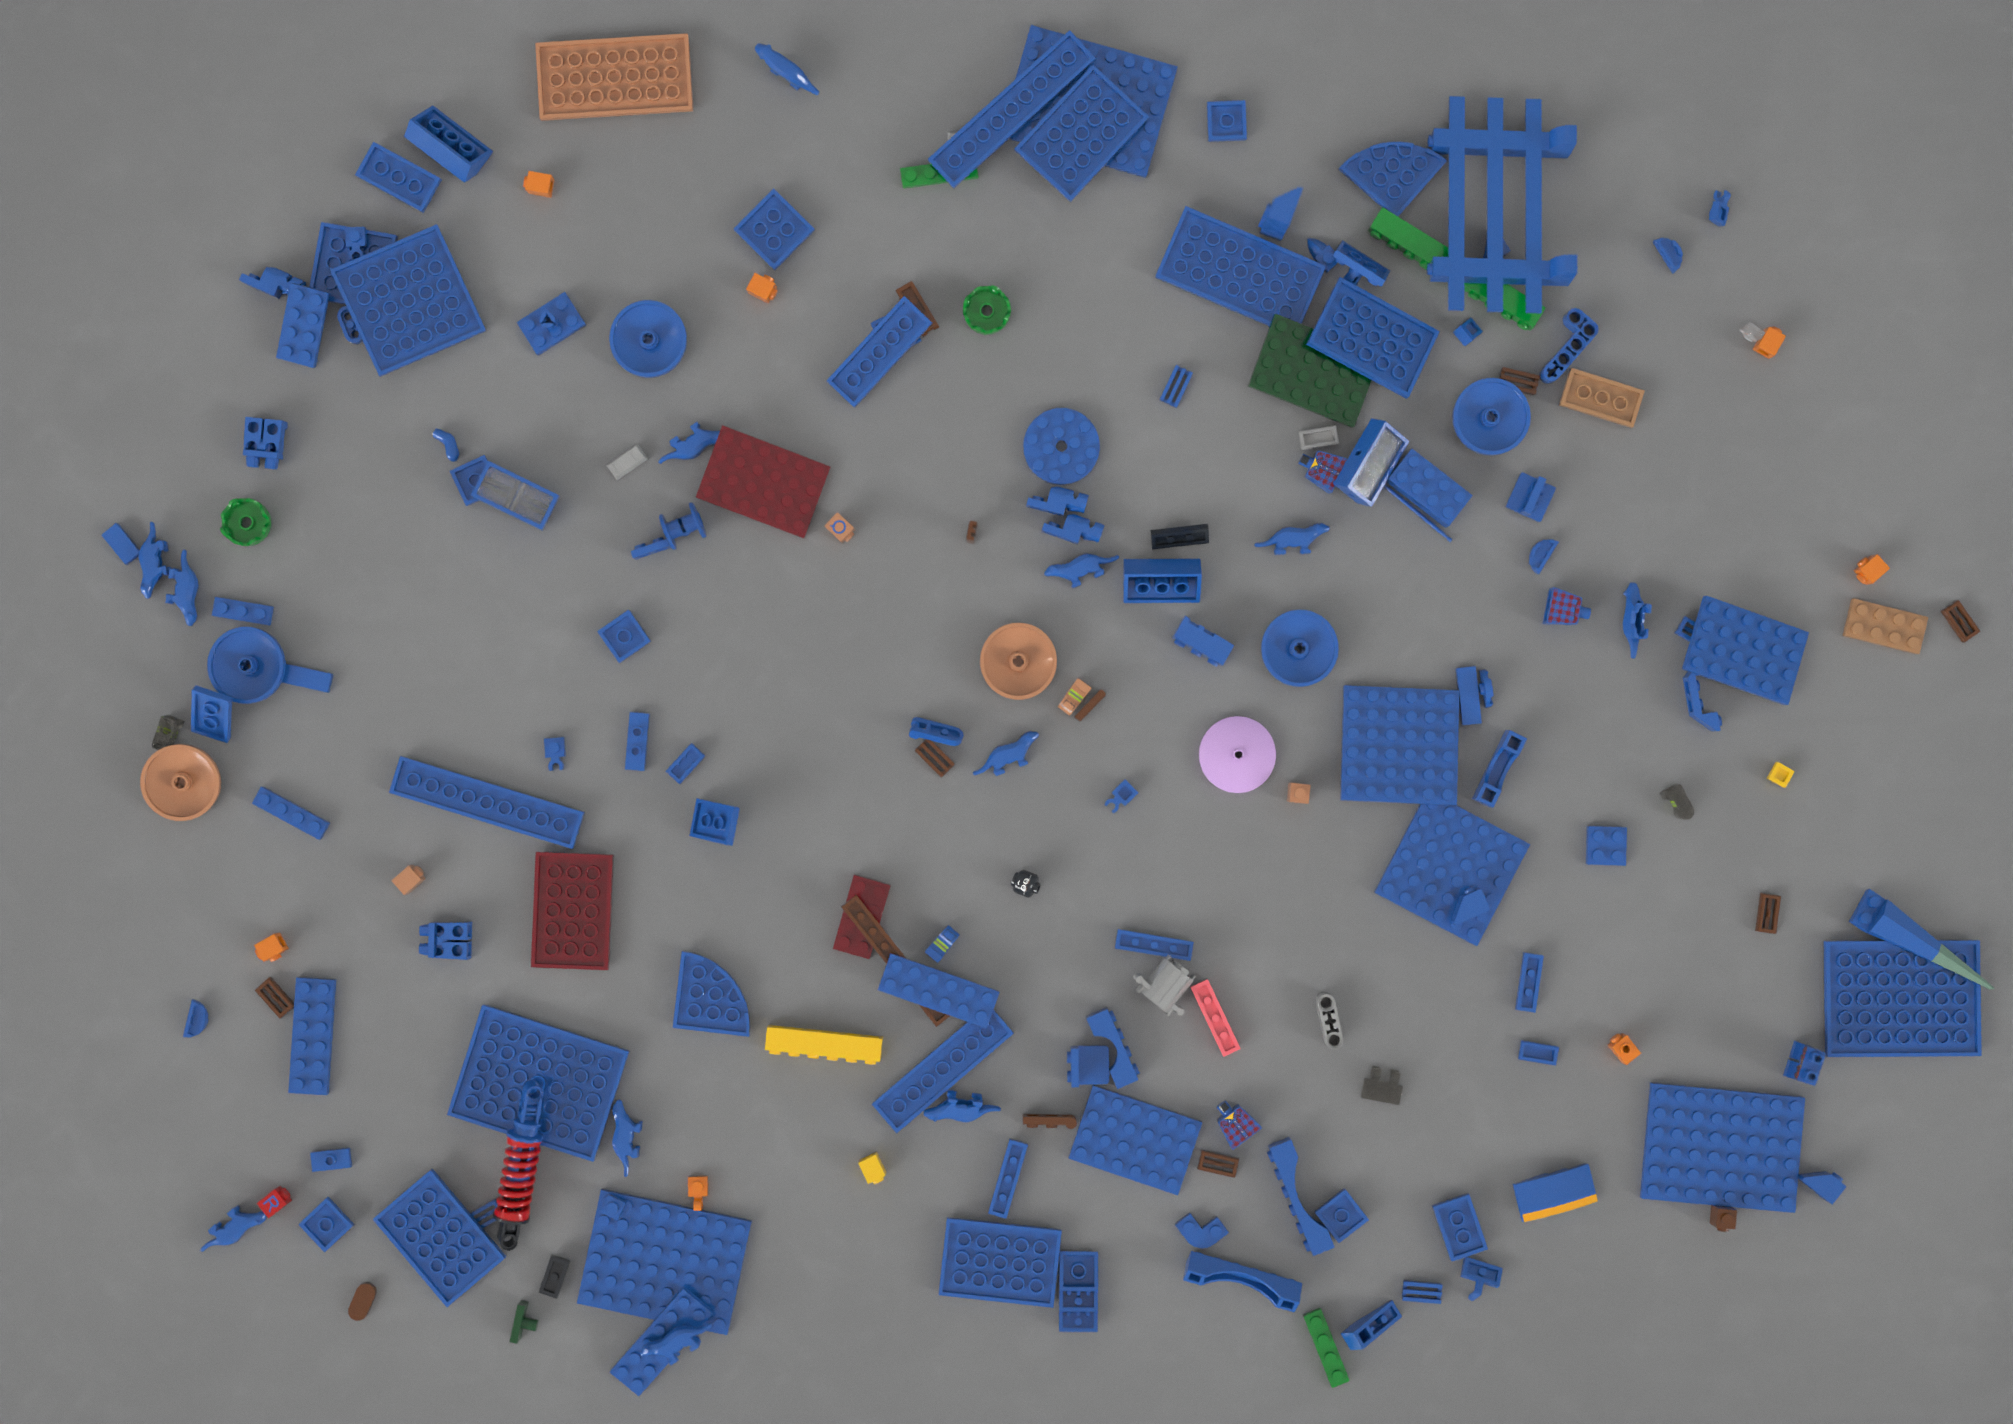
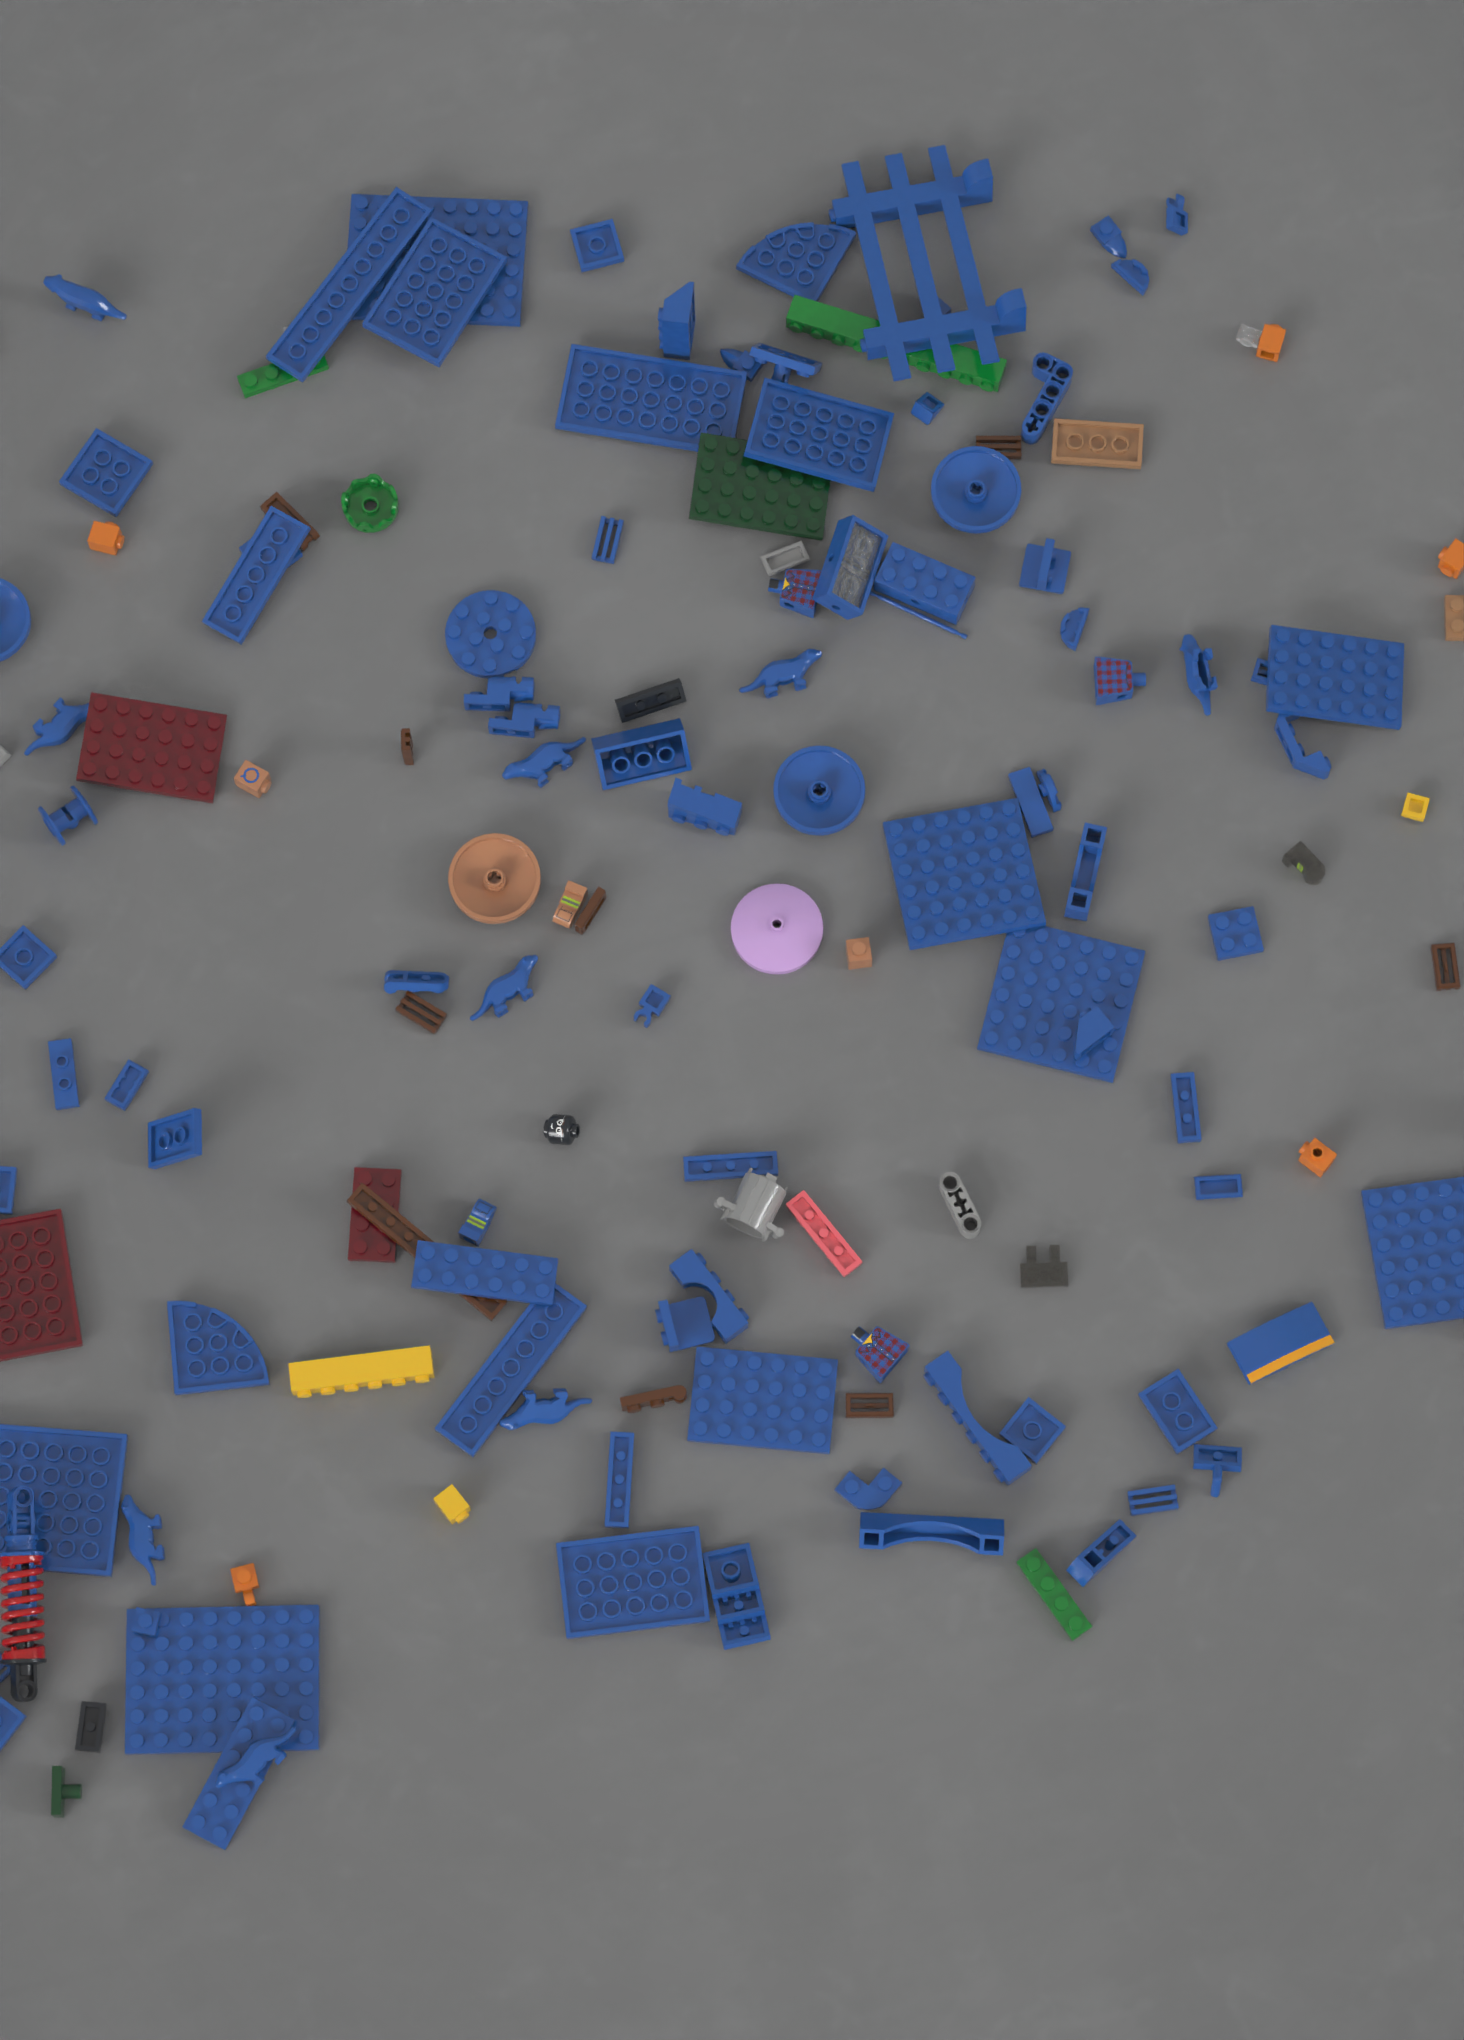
camera: 15 degrees left, 15 degrees down
blue plate [631,537,671,560] -> none
none -> blue plate [1090,215,1127,259]

